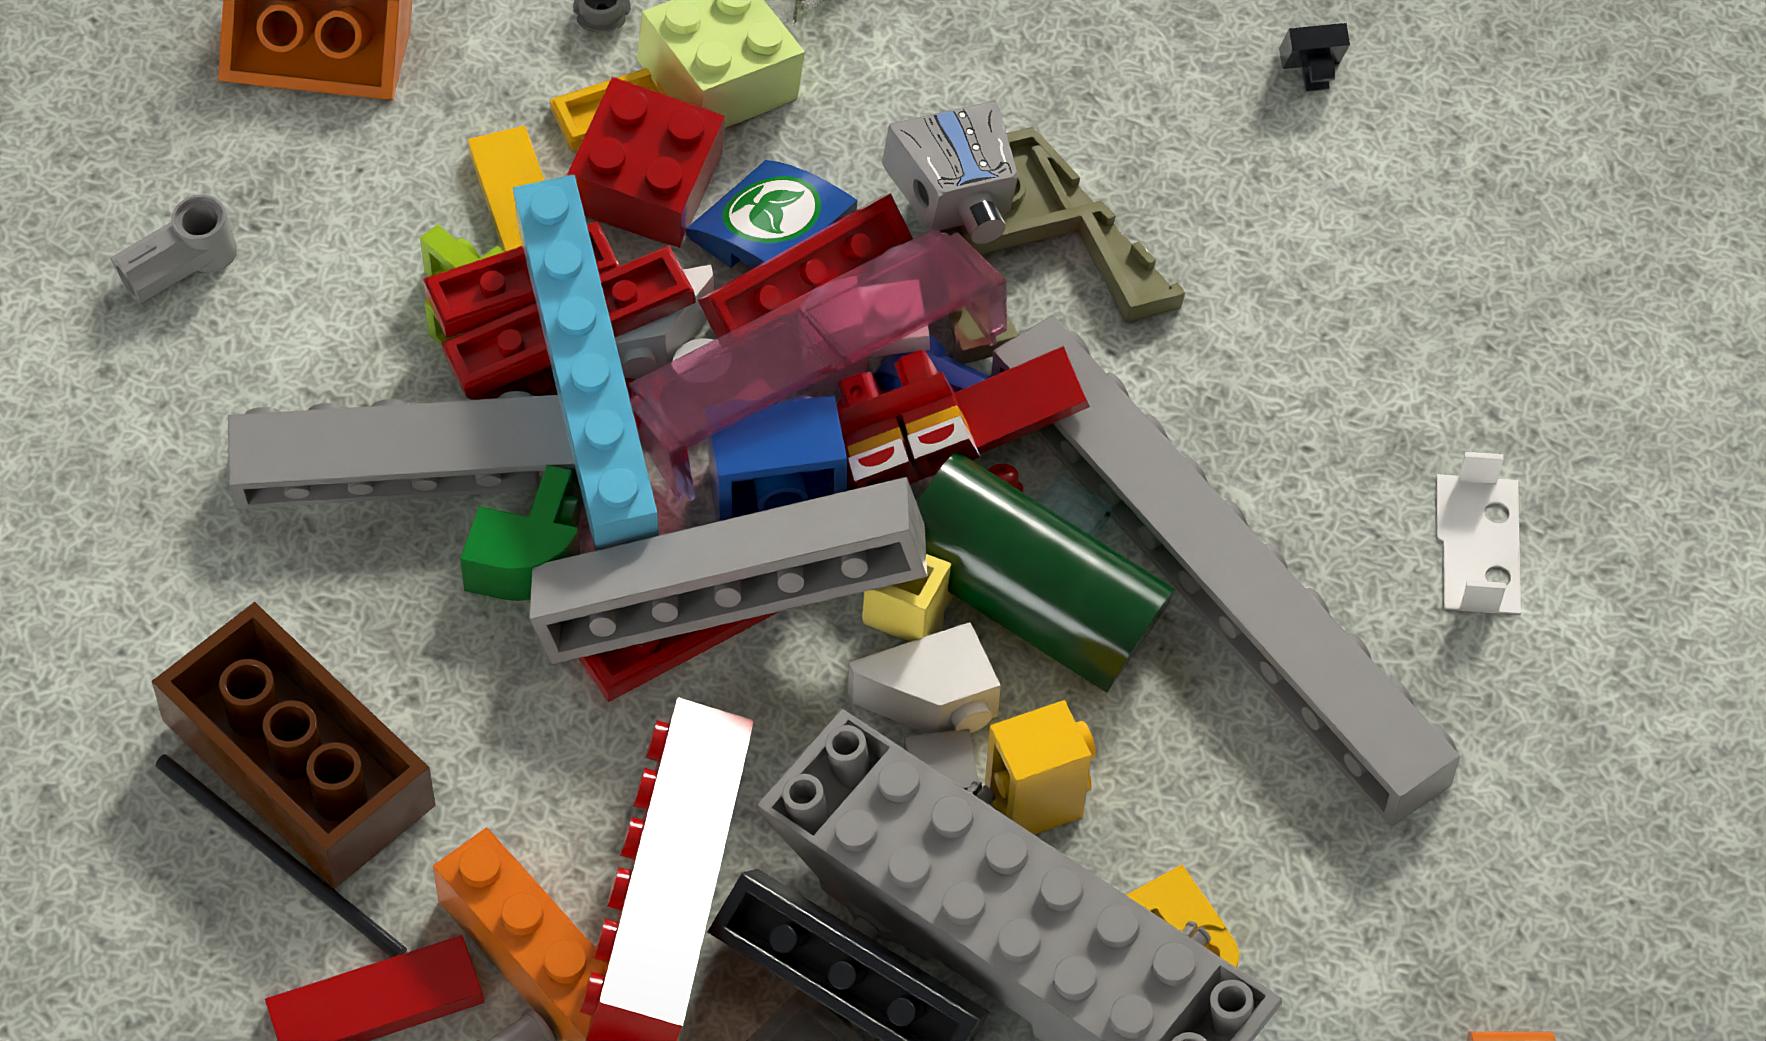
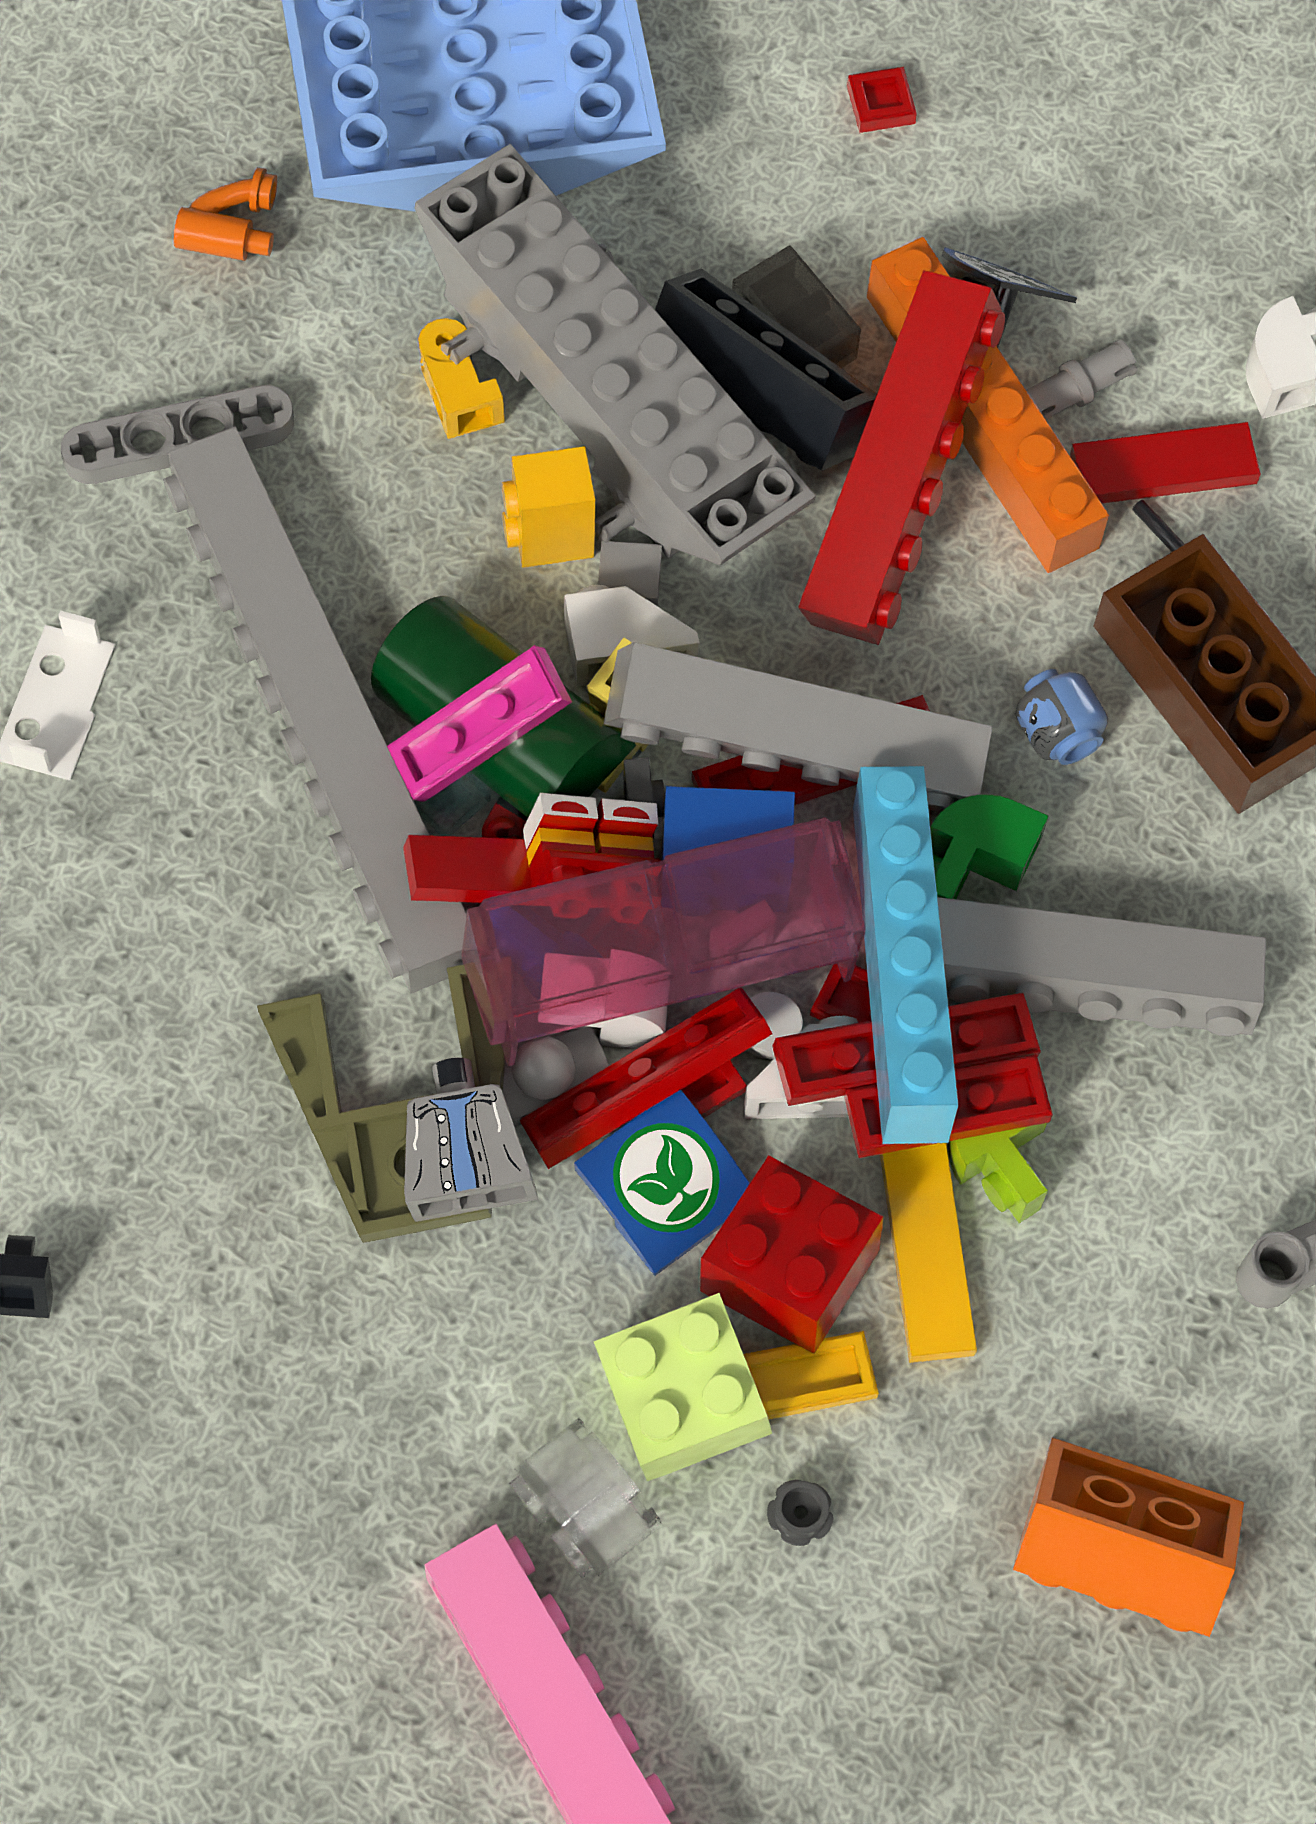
camera: 170 degrees left, 10 degrees up
none -> light grey beam [61,385,294,484]
none -> dark pink tile [387,645,572,802]
none -> medium blue head [1015,669,1108,765]

